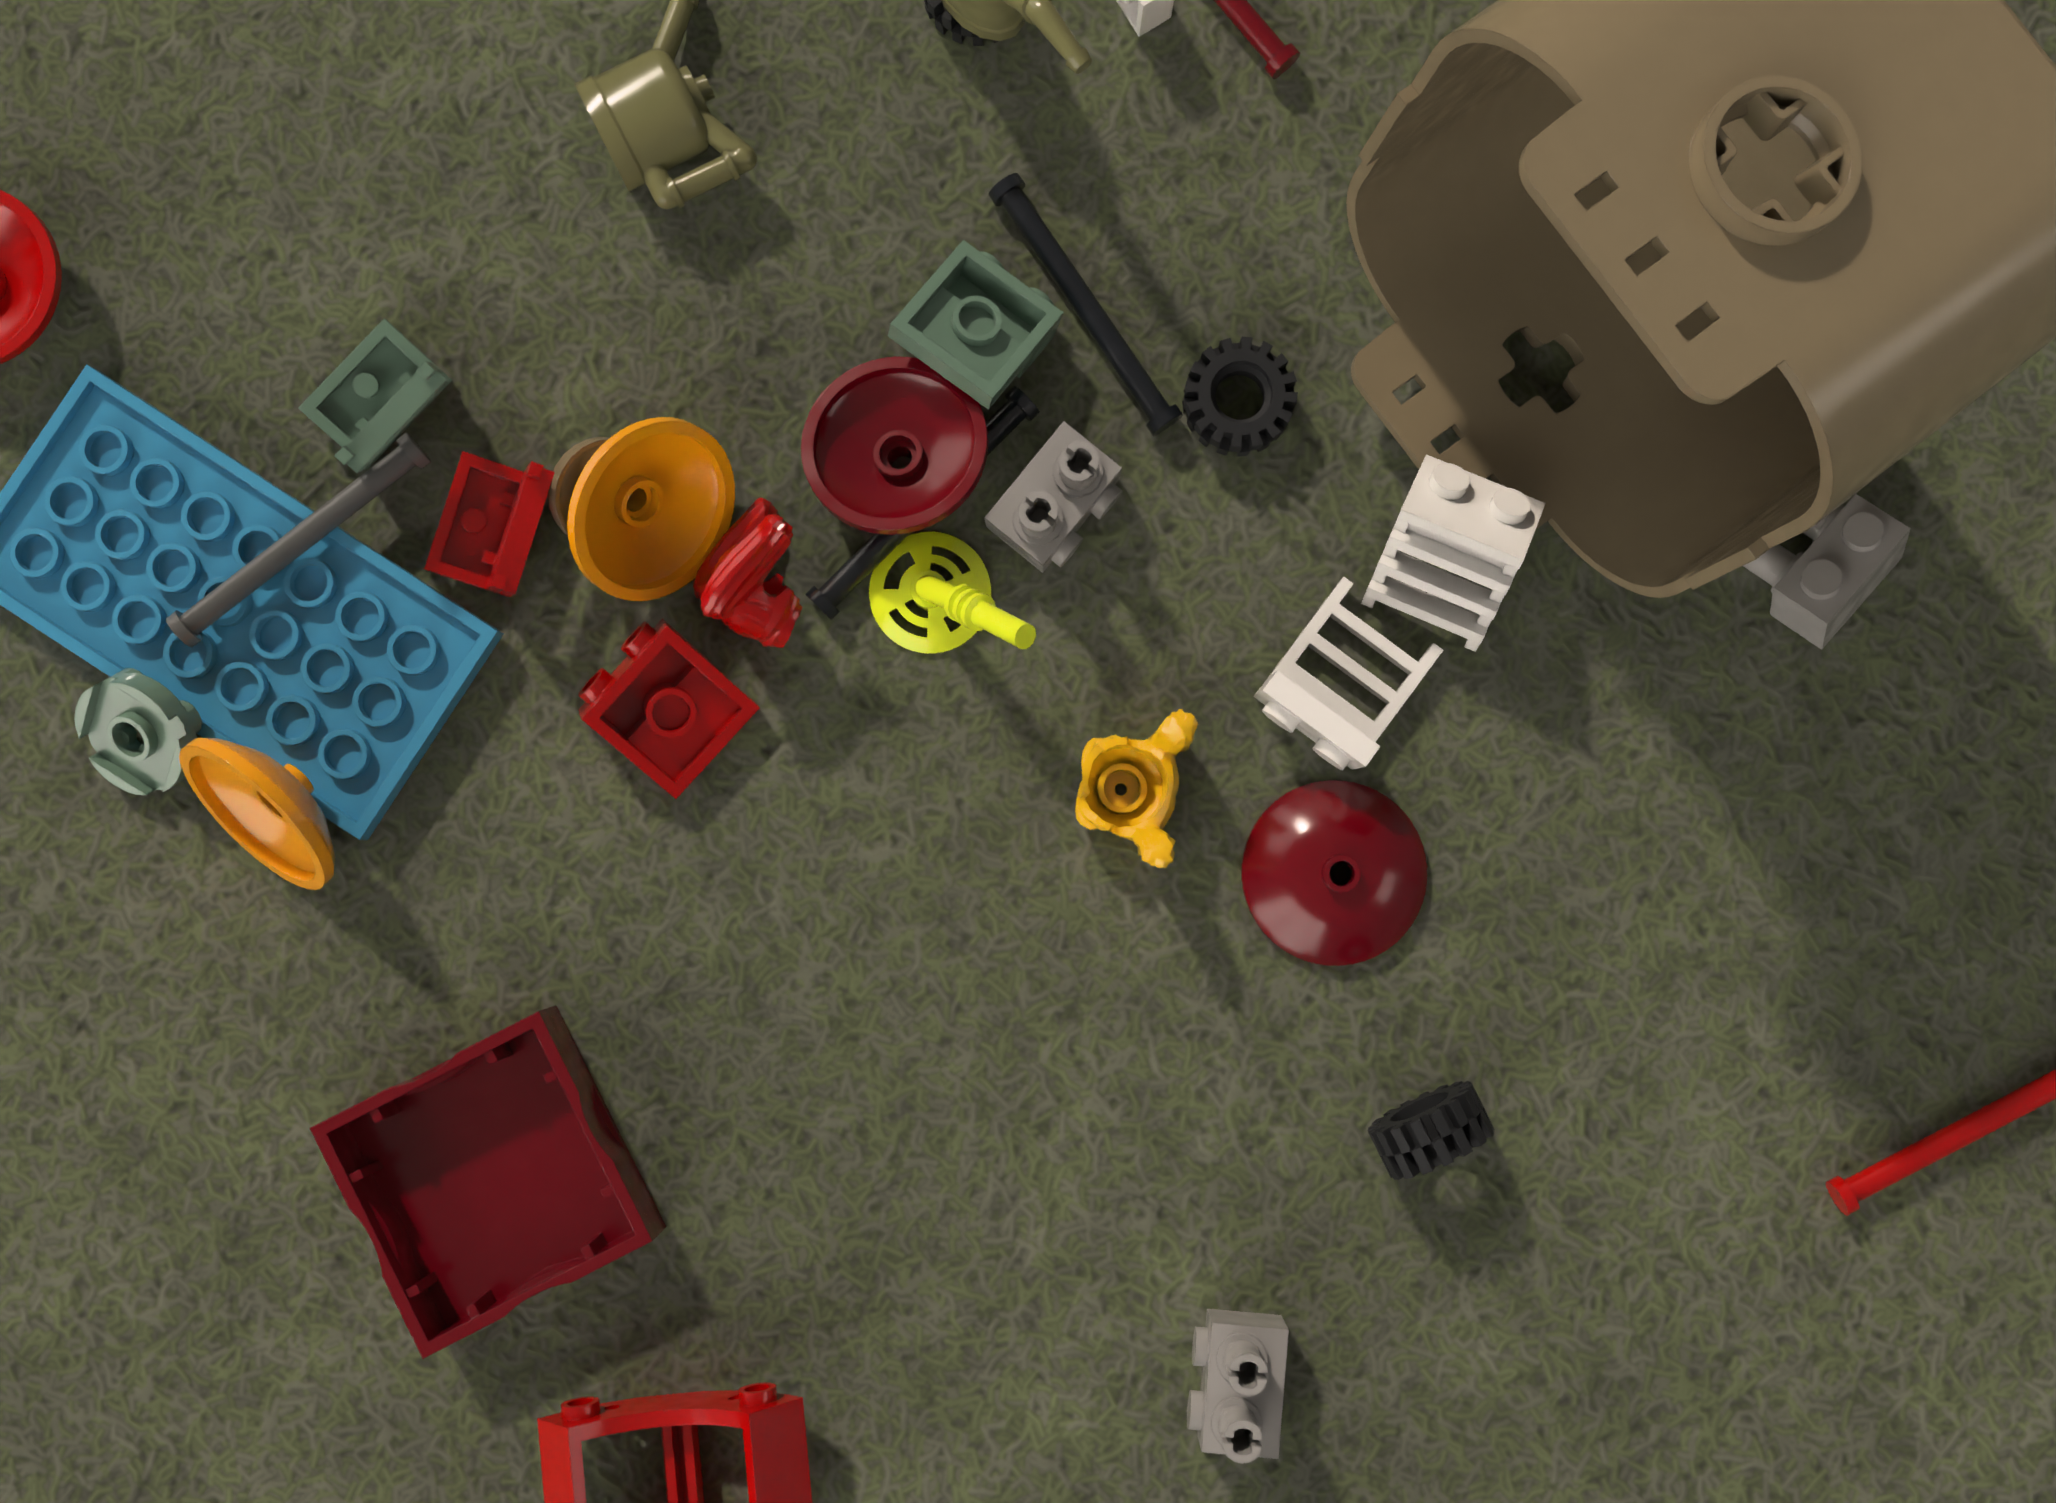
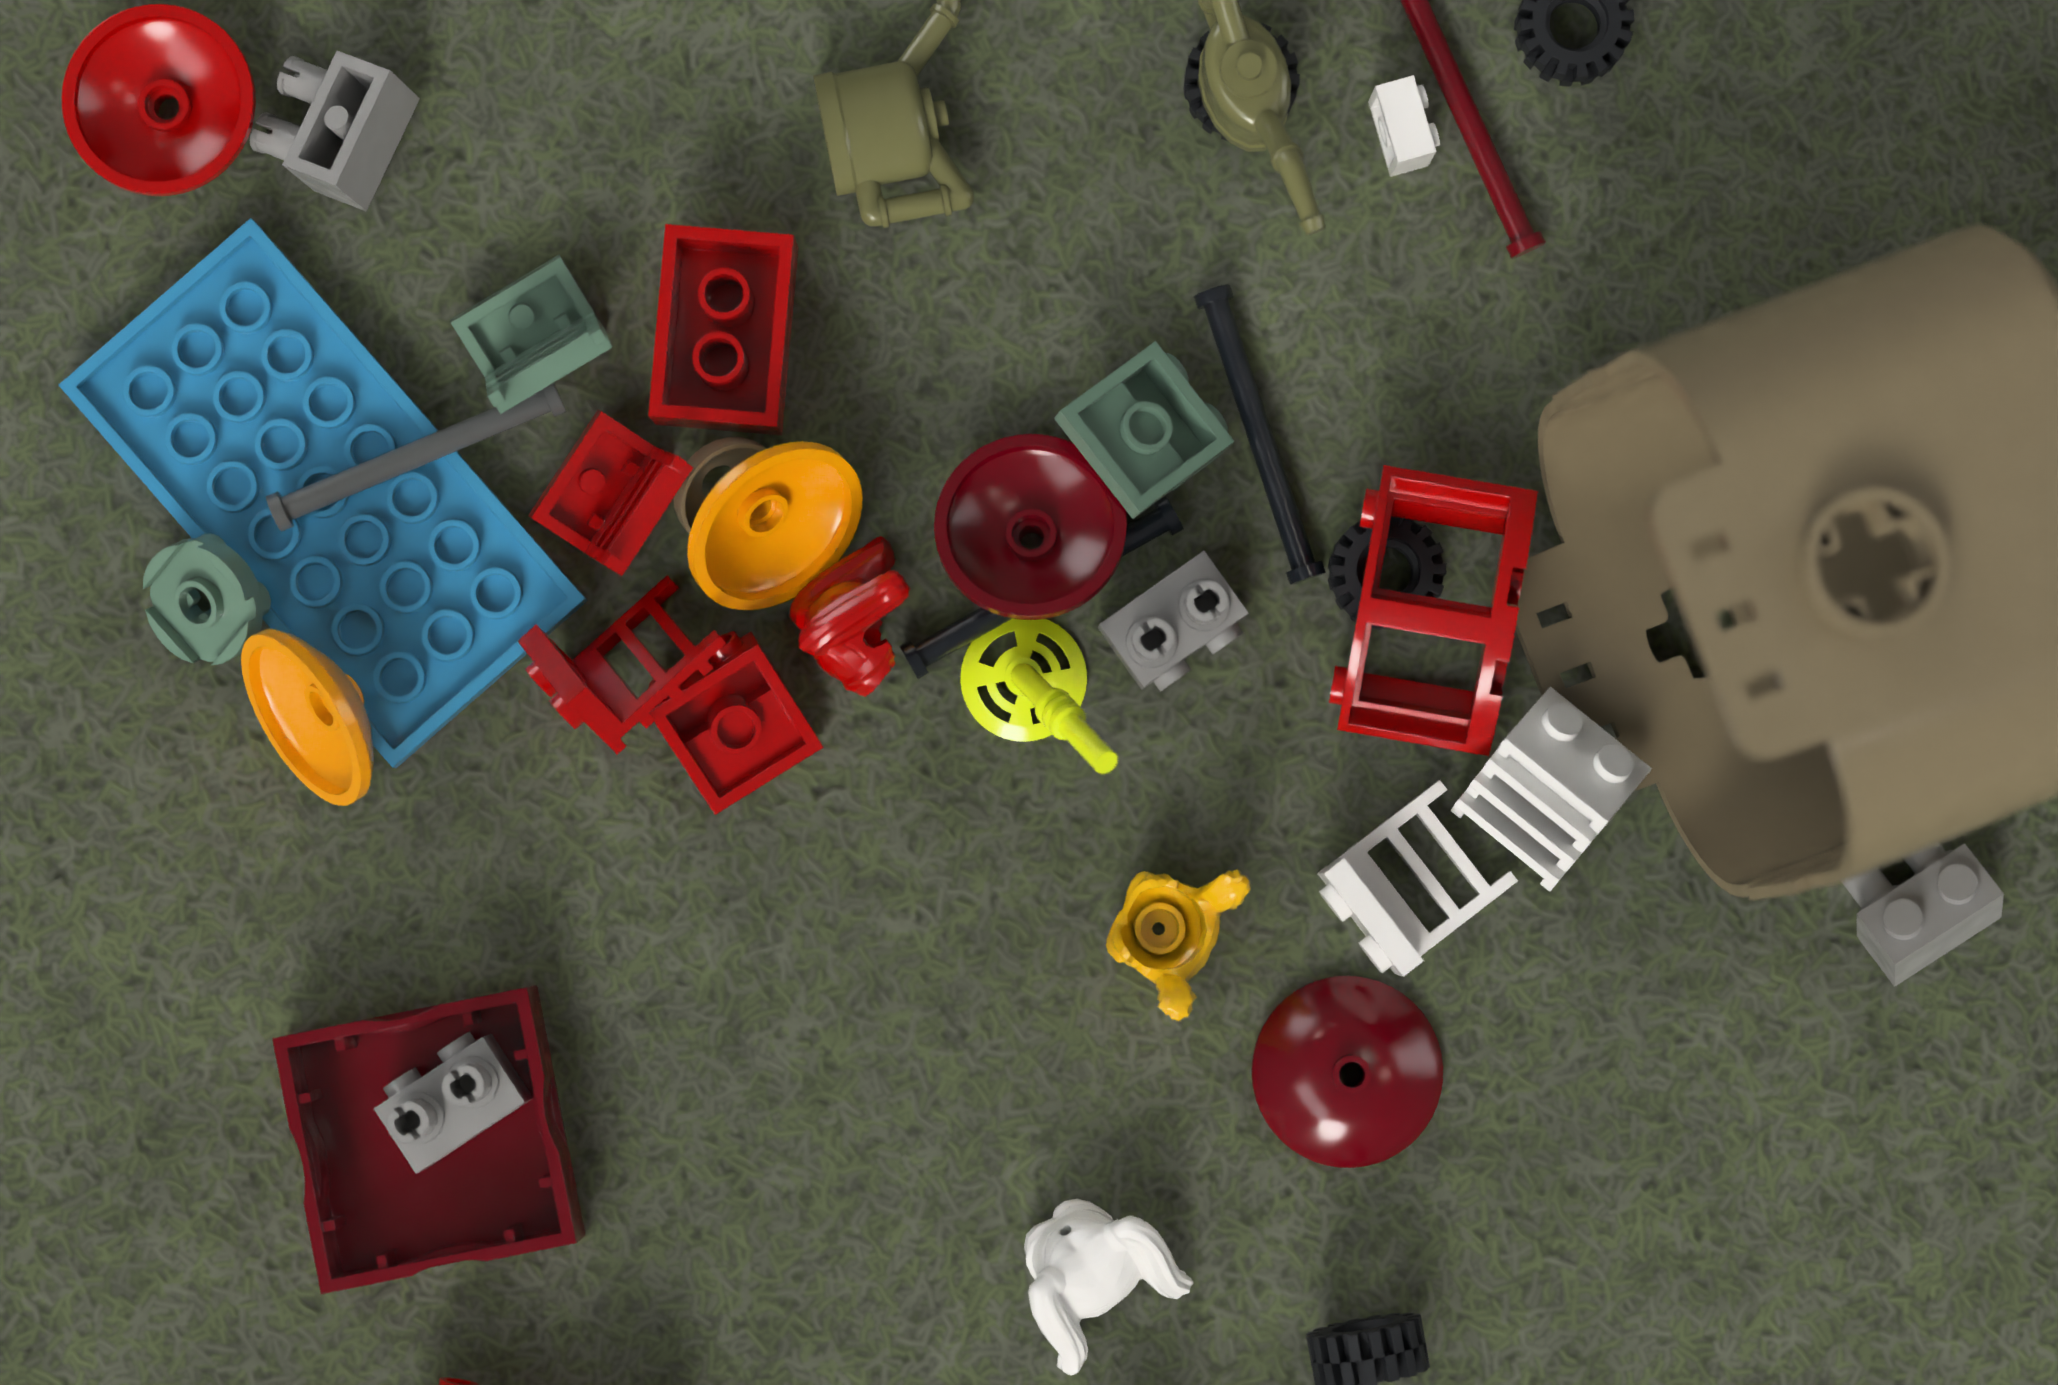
camera: 10 degrees right, 0 degrees up
none -> light grey brick [250,51,420,211]
none -> light grey brick [374,1032,533,1174]
none -> red plate [518,575,726,755]
none -> red brick [648,224,799,436]
none -> white hair [1024,1199,1193,1376]
none -> red window [1329,465,1538,756]

